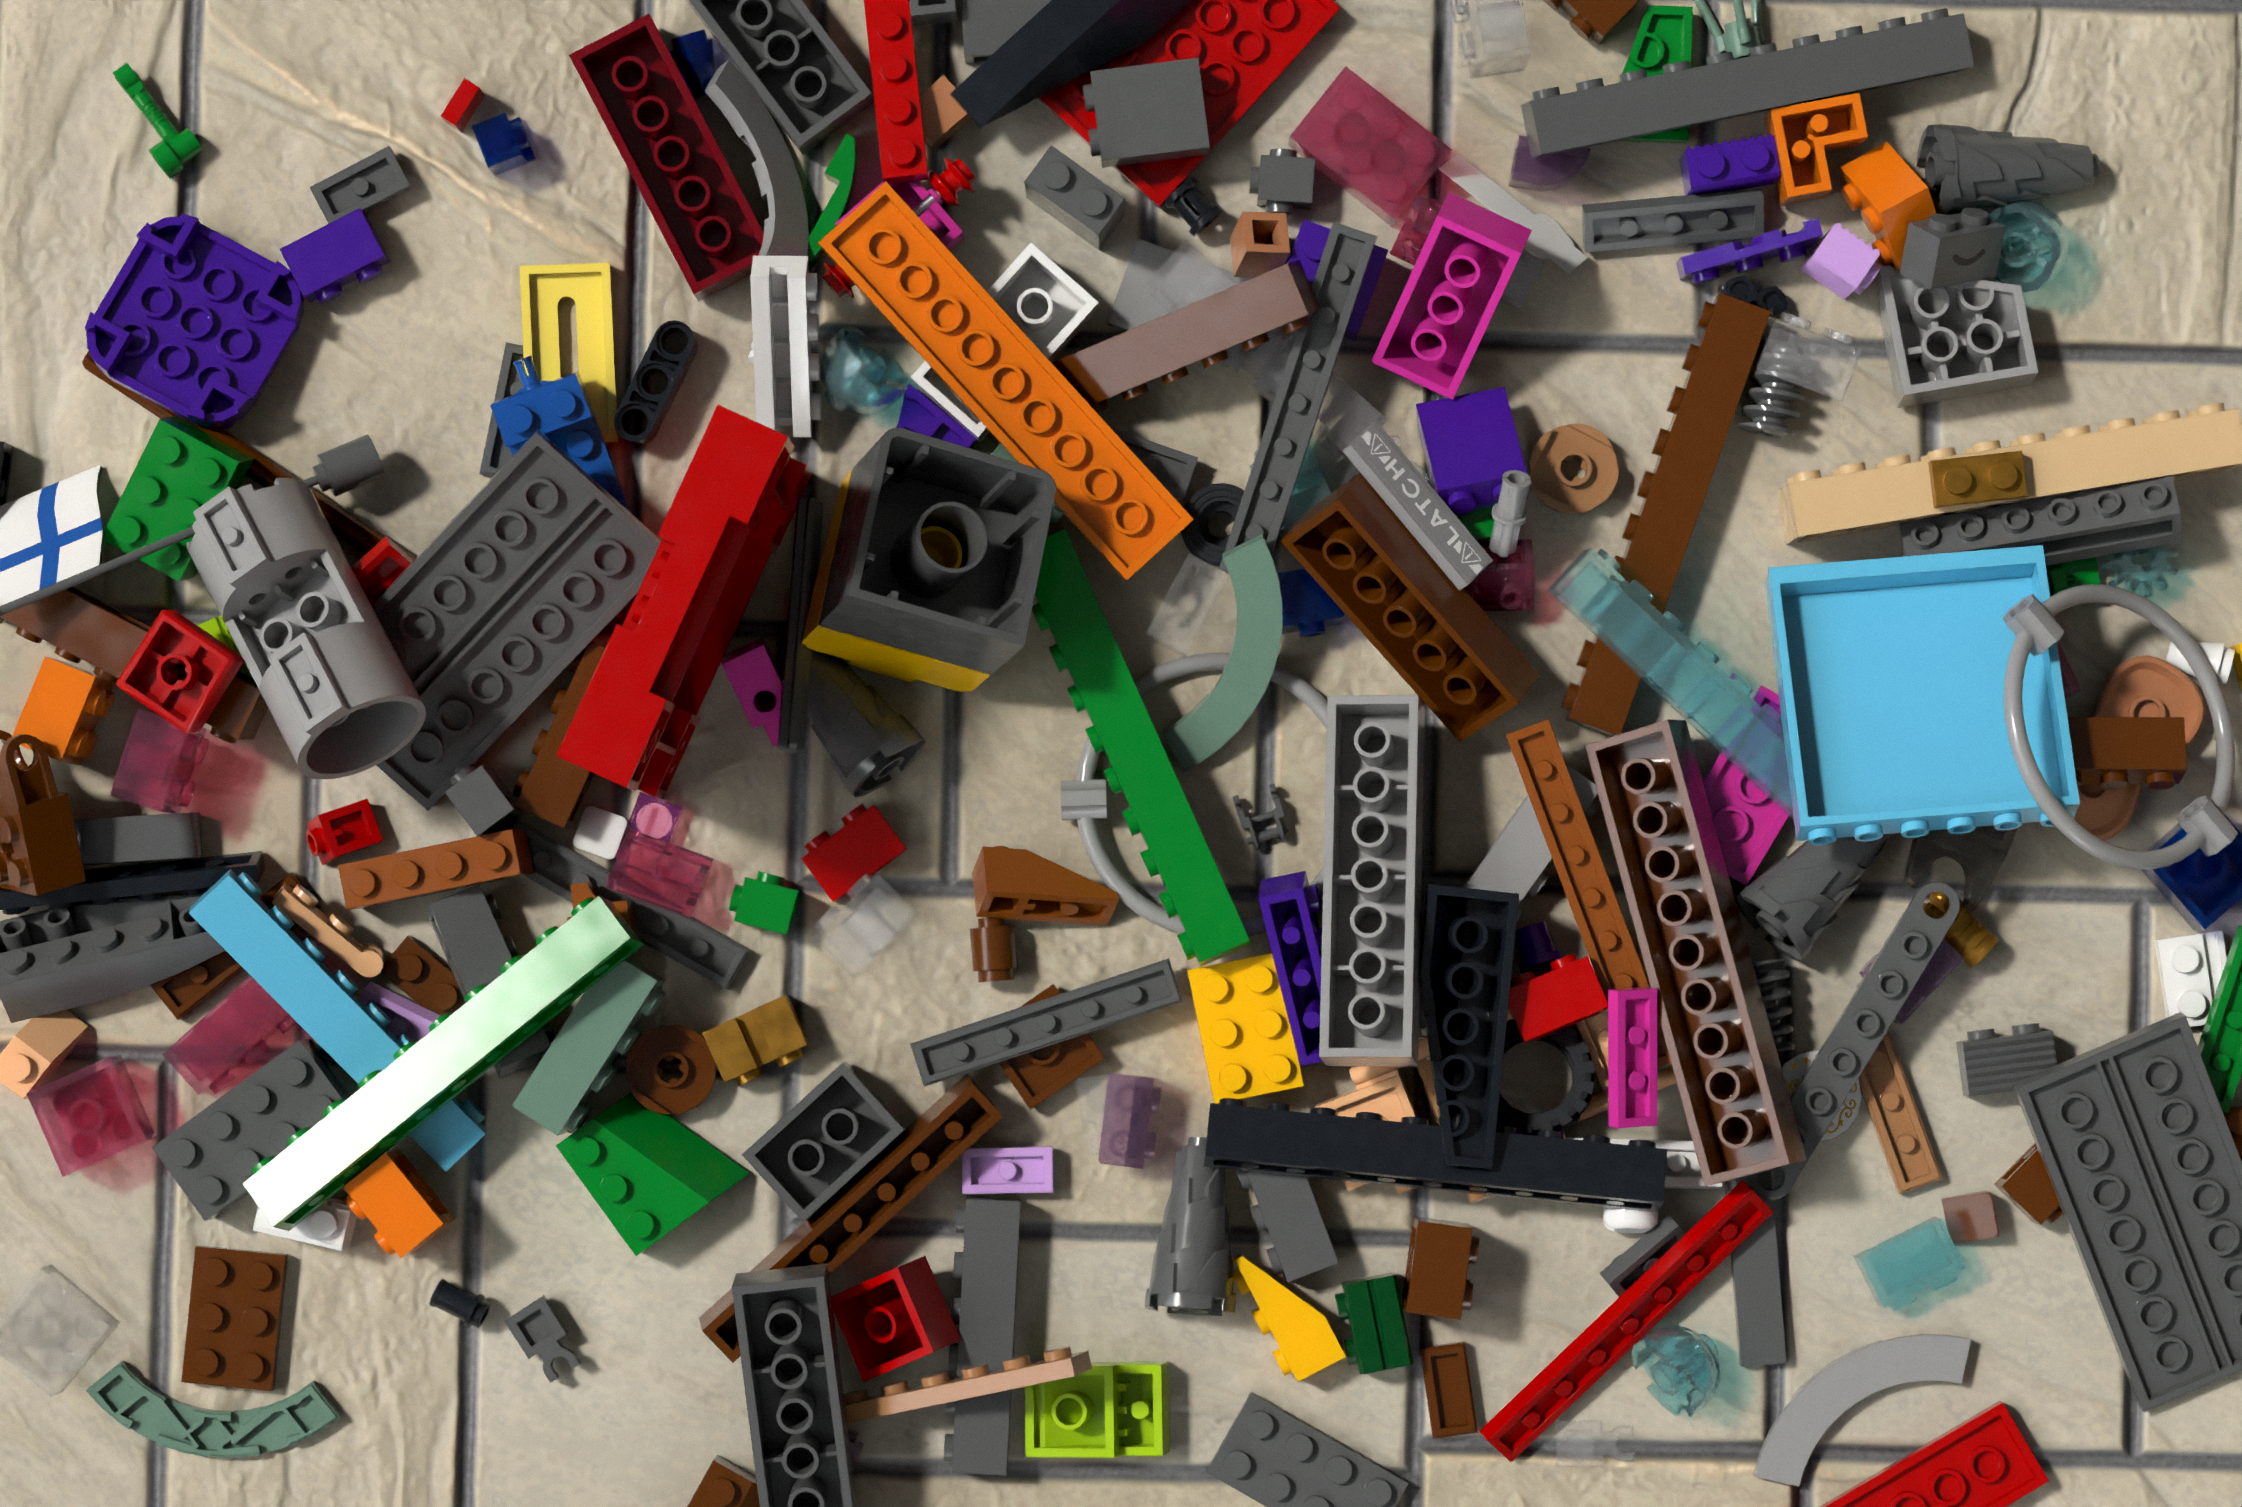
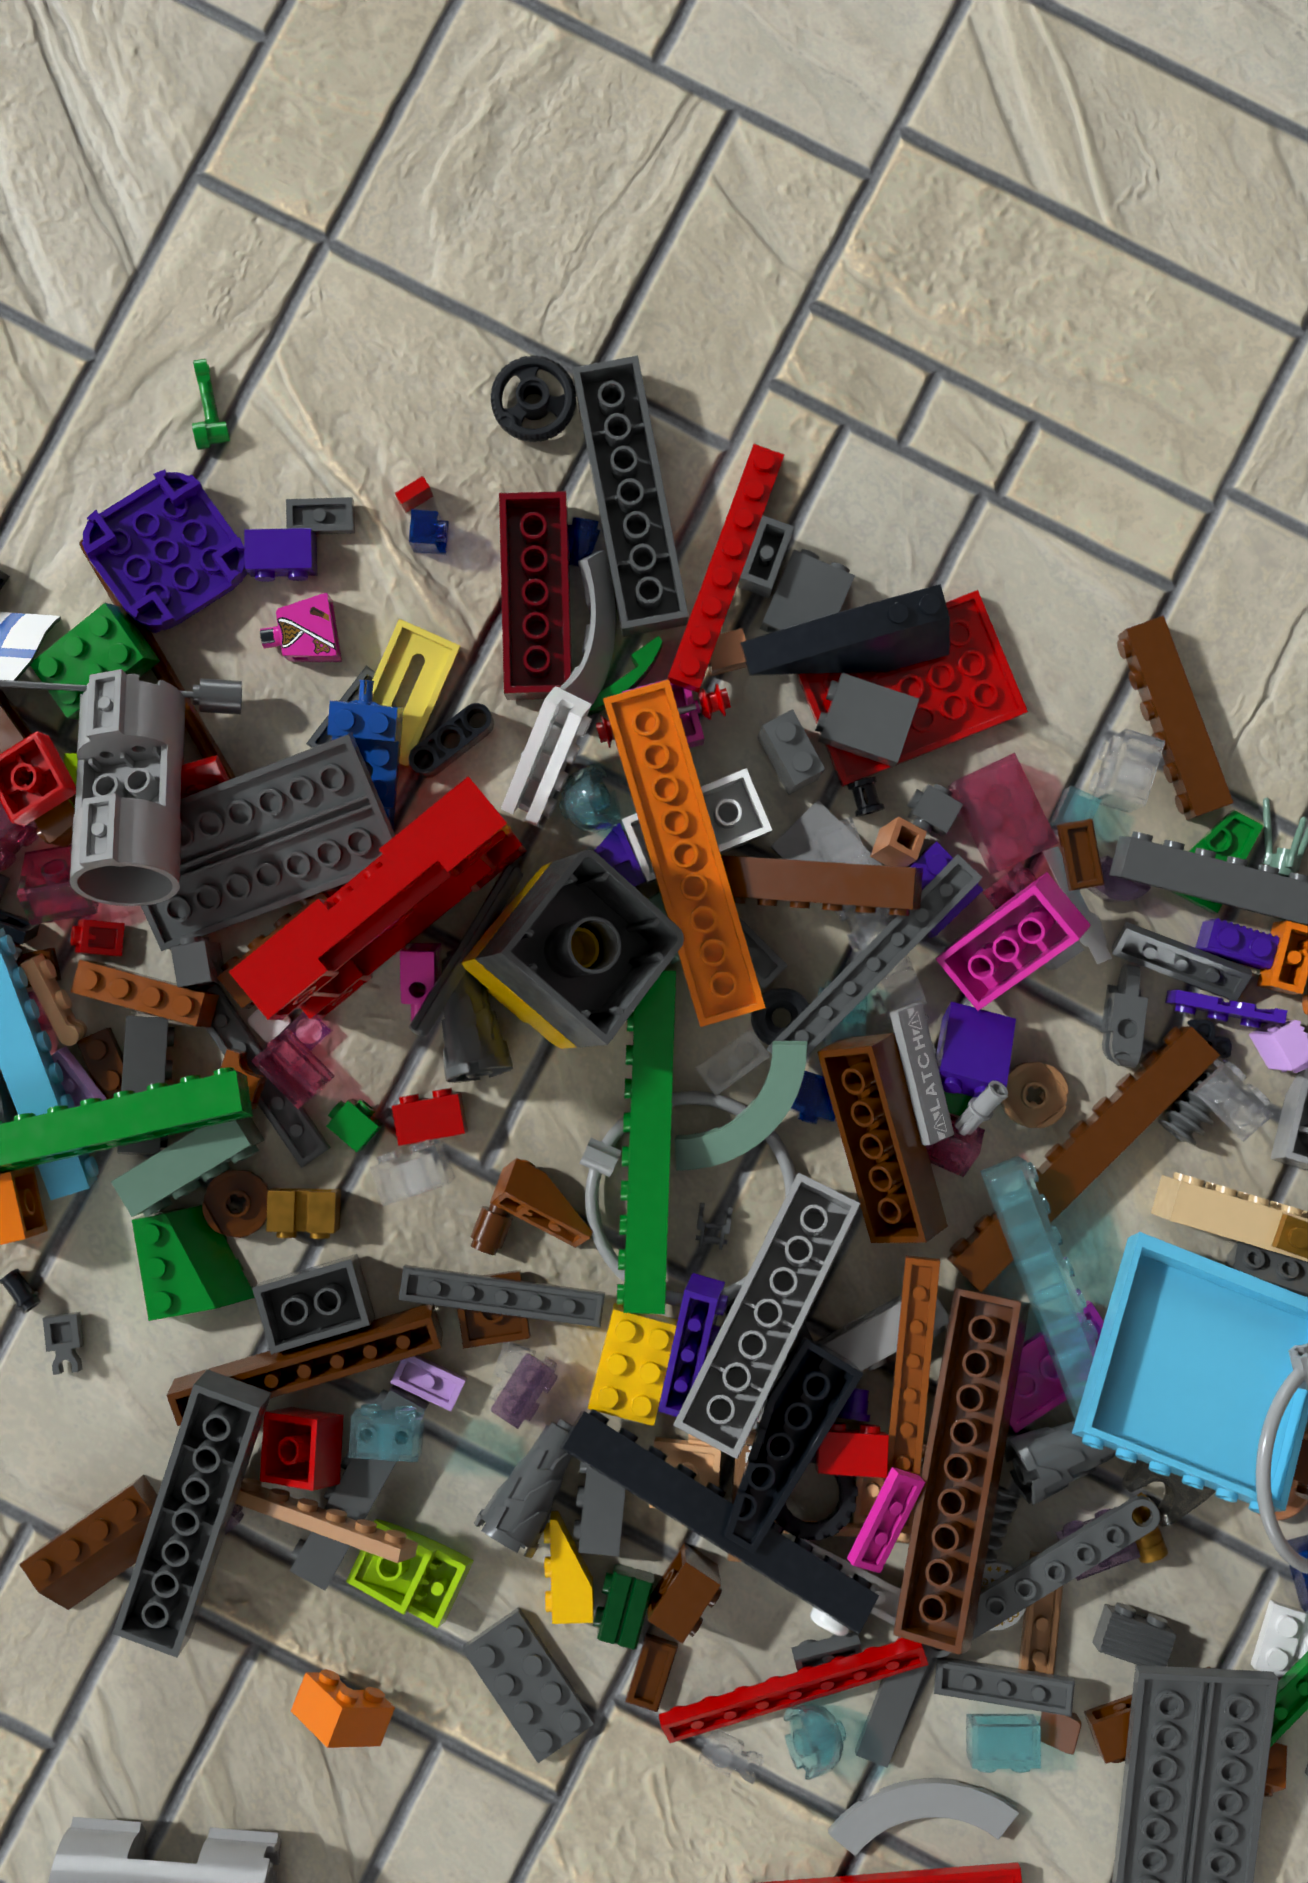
camera: 15 degrees right, 0 degrees up
none -> clear pink slope [17,844,99,925]
none -> dark pink torso [260,593,342,662]
none -> clear light blue brick [348,1404,425,1462]
none -> dark grey tile [934,1657,1075,1717]
none -> clear light blue brick [1048,786,1102,836]
none -> reddish brown tile [1057,819,1105,891]
none -> dark grey piece [1100,964,1148,1068]

